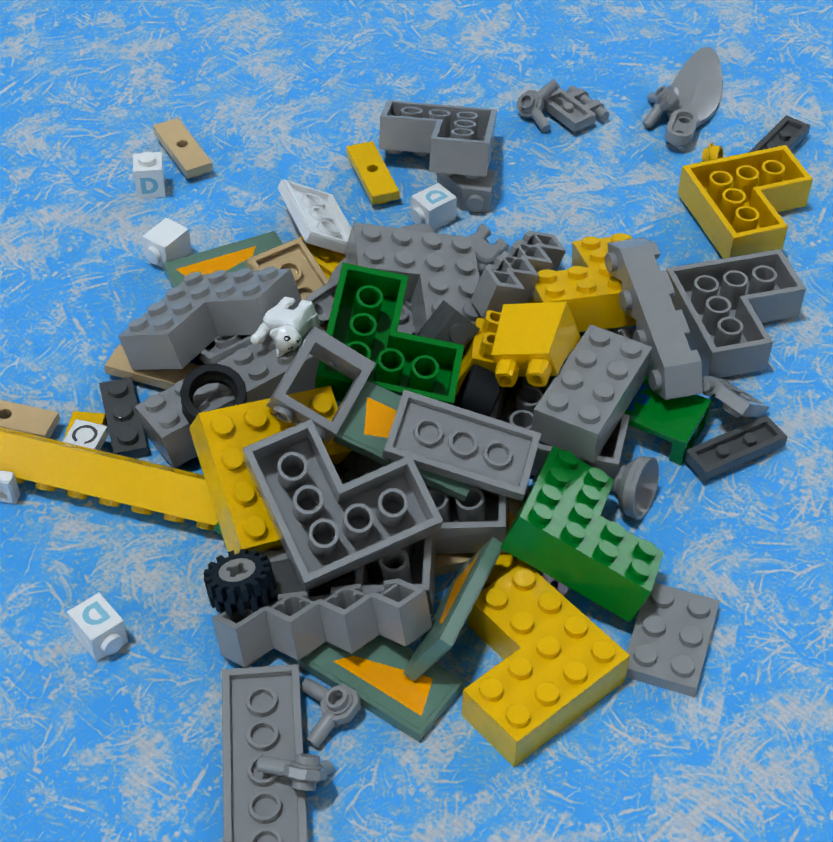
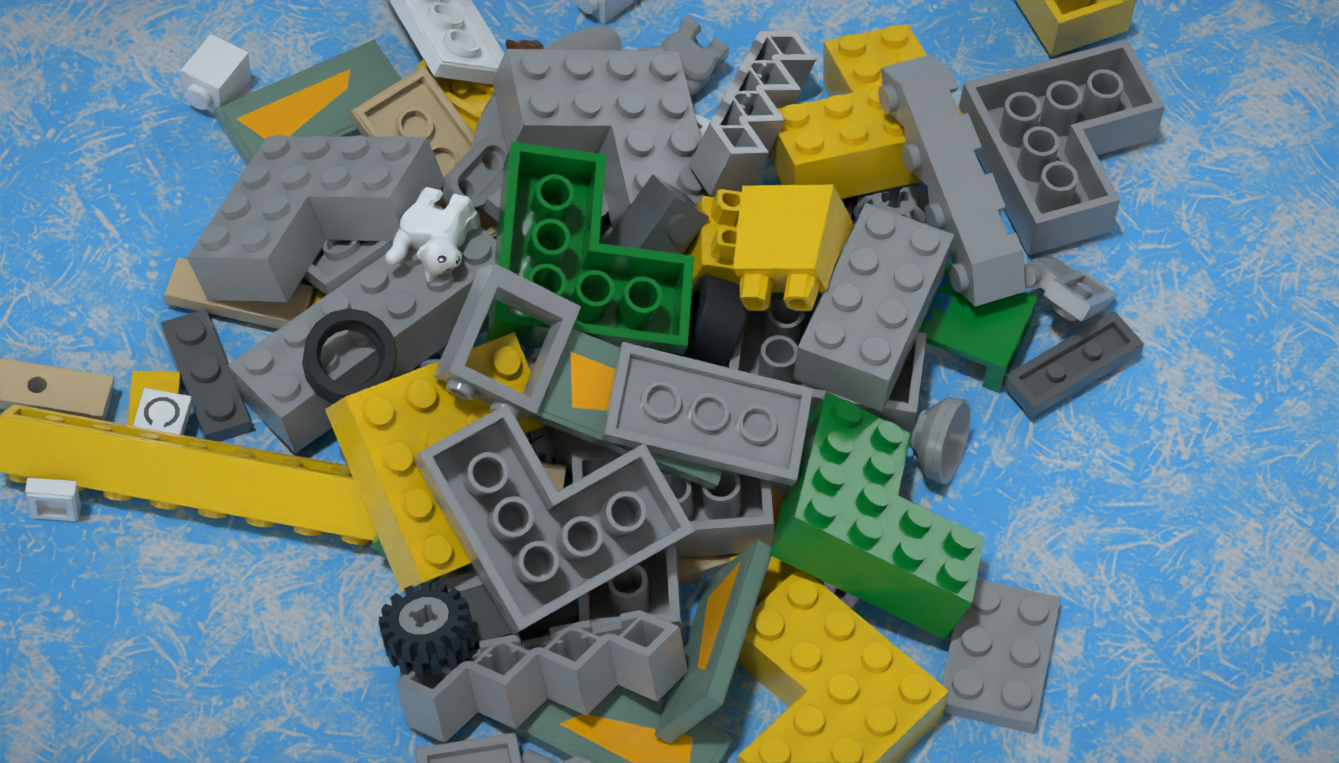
camera: 10 degrees left, 10 degrees up
white brick [67,592,128,662] -> none

